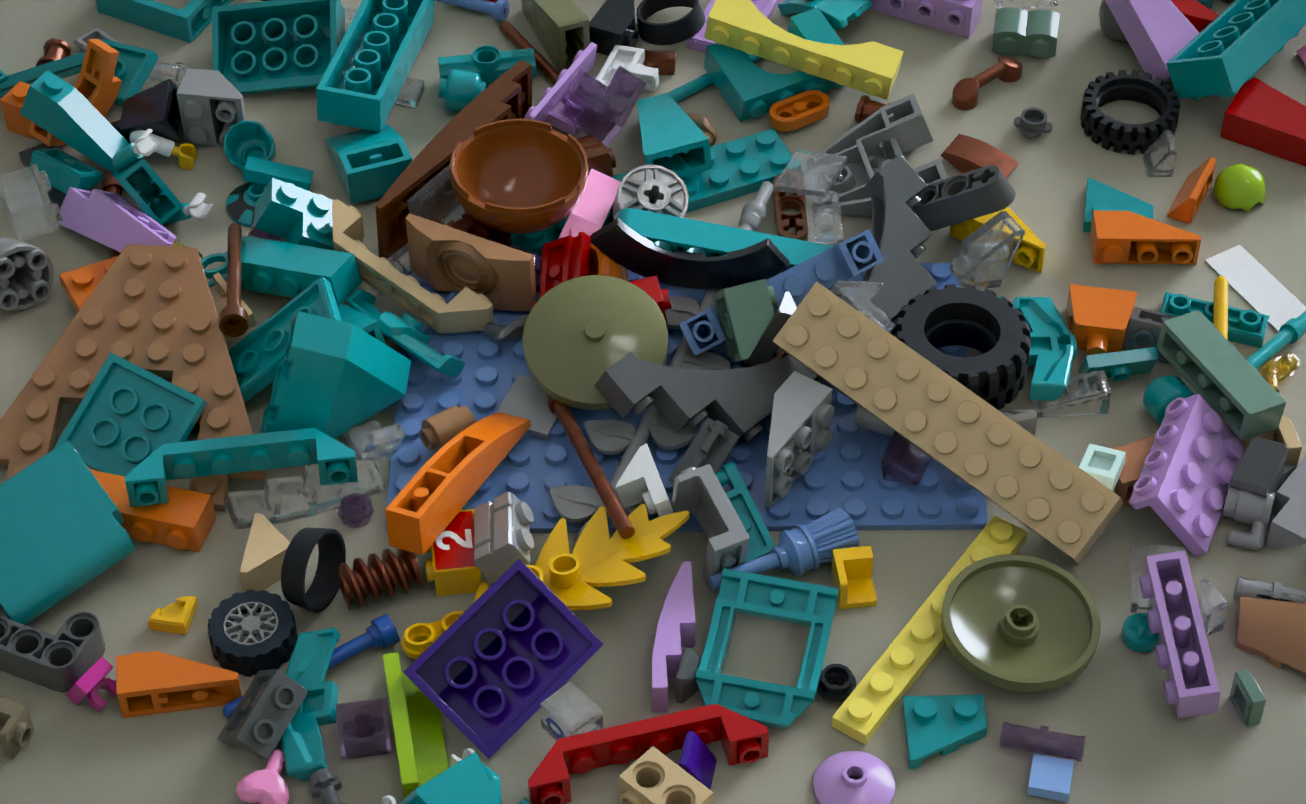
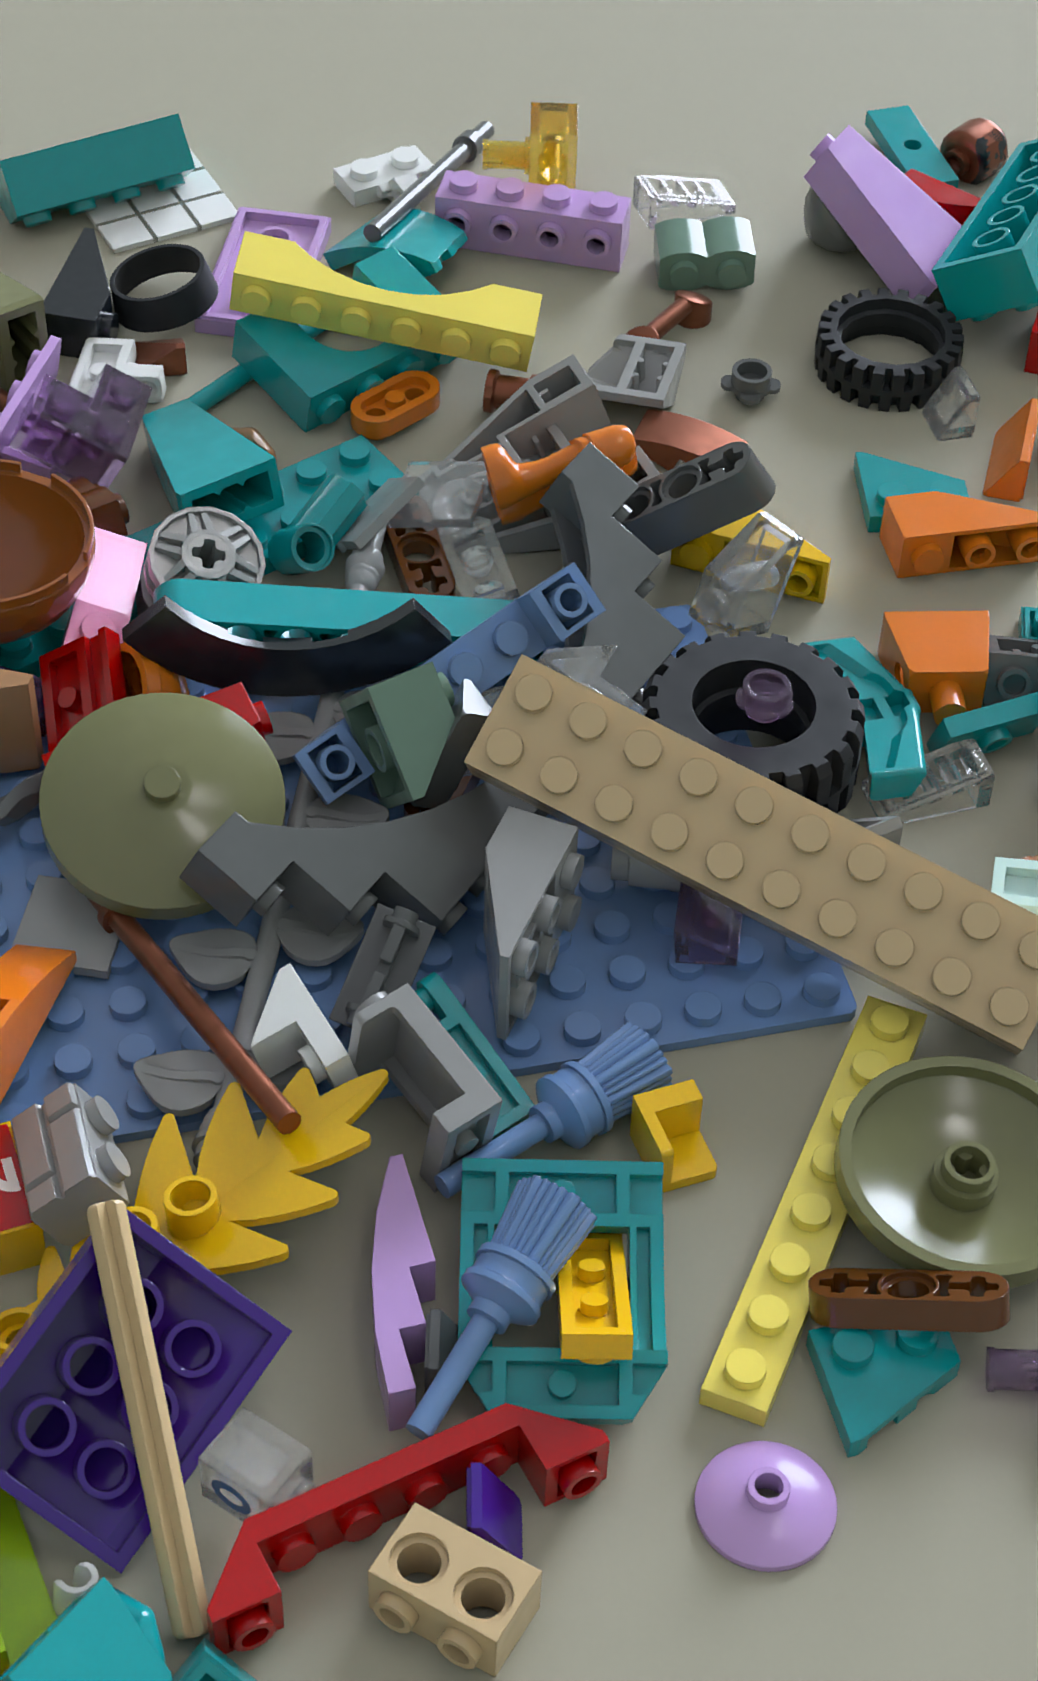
camera: 15 degrees left, 0 degrees up
black plate [817,664,856,702] -> none
none -> tan axle [87,1200,209,1640]
none -> teal piece [268,473,368,576]
none -> light grey piece [335,474,426,553]
none -> medium blue piece [406,1175,597,1440]
none -> orange piece [480,425,638,526]
none -> yellow plate [556,1233,633,1365]
none -> light grey slope [587,334,687,409]
none -> clear purple plate [735,669,794,723]
none -> reddish brown beam [808,1268,1010,1333]

